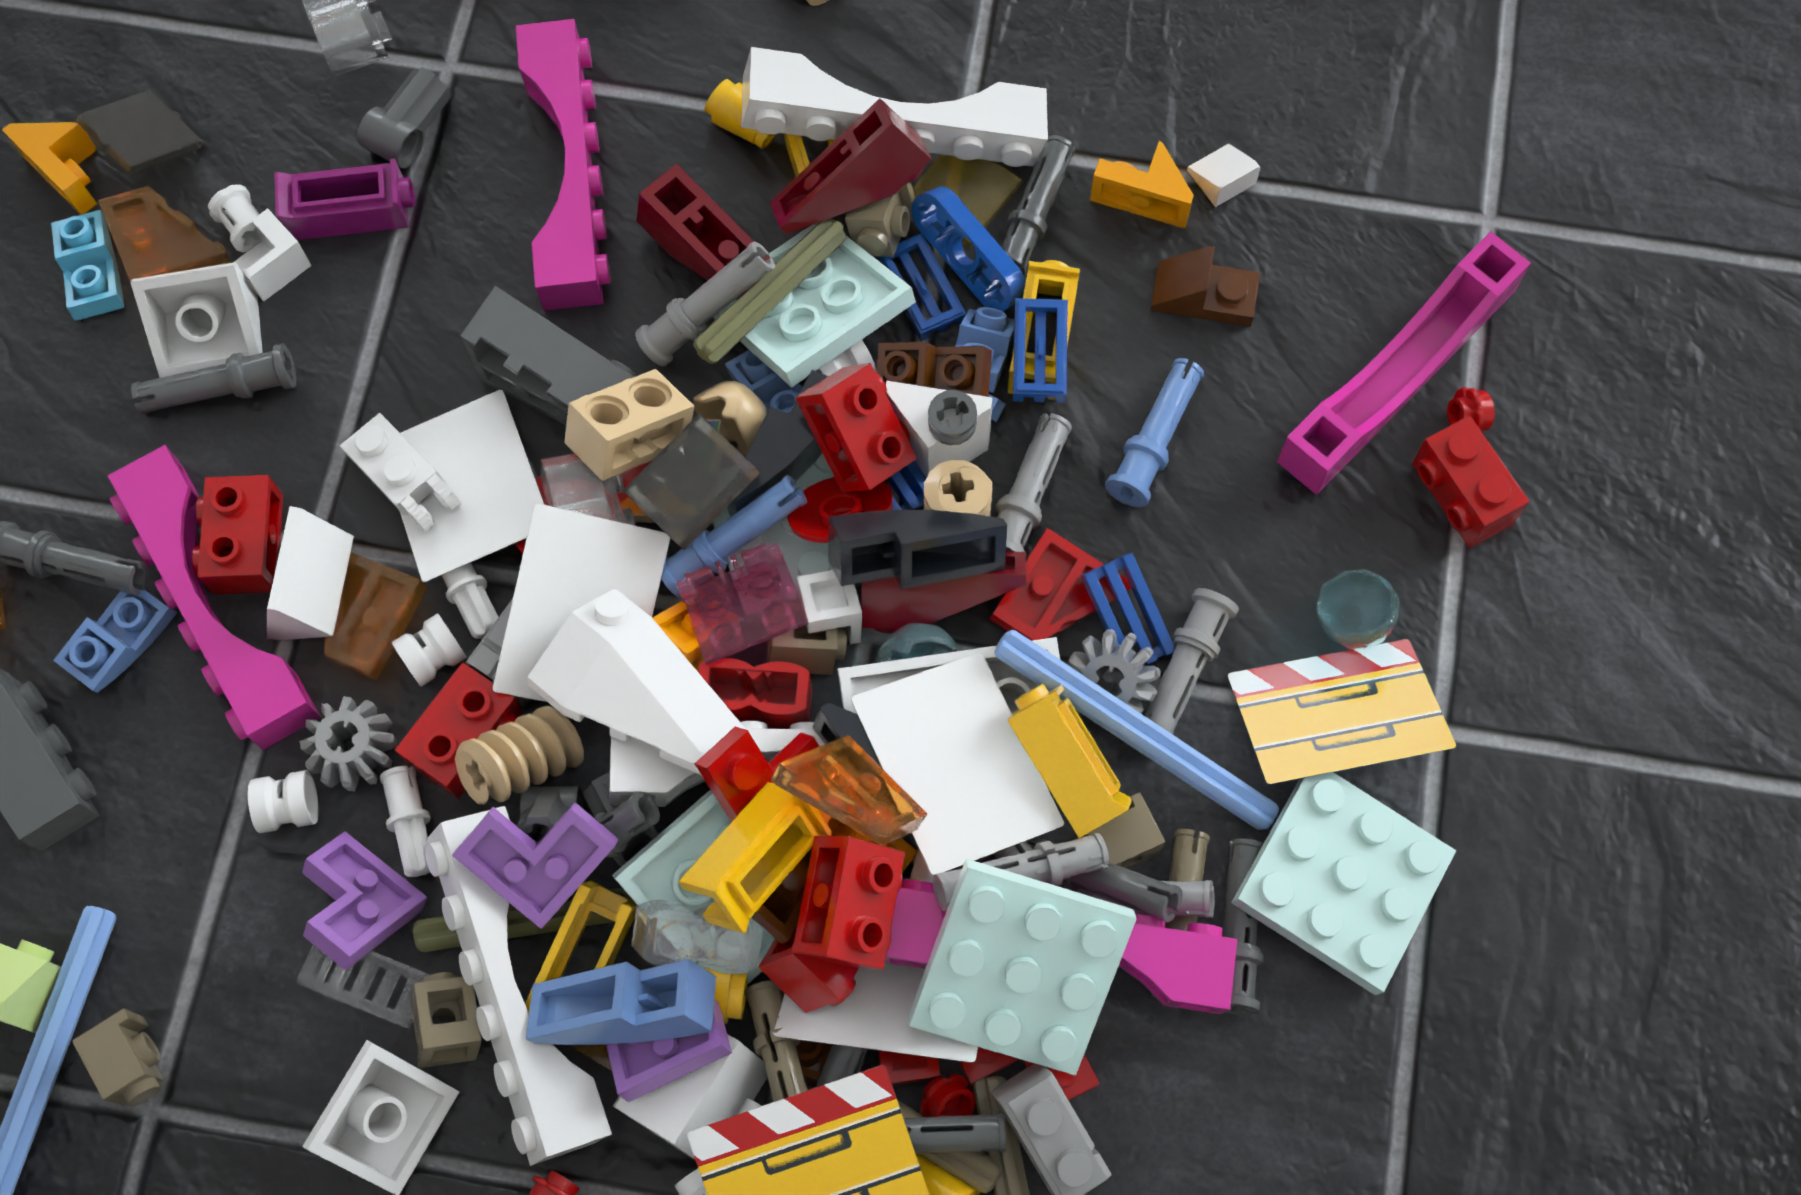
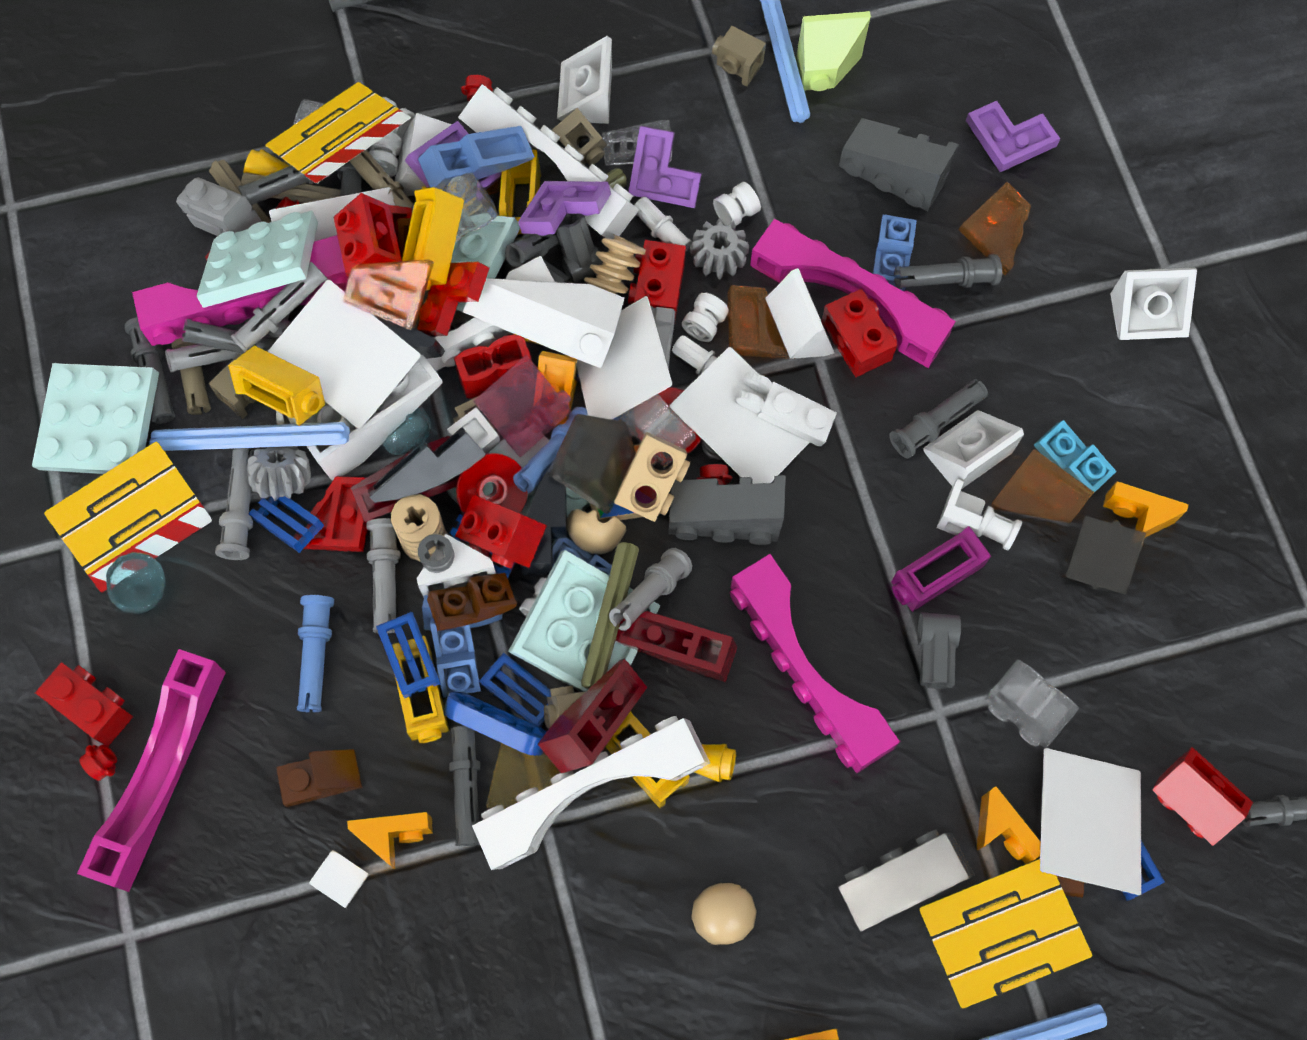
camera: 150 degrees right, 0 degrees up
none -> red plate [697,464,732,485]

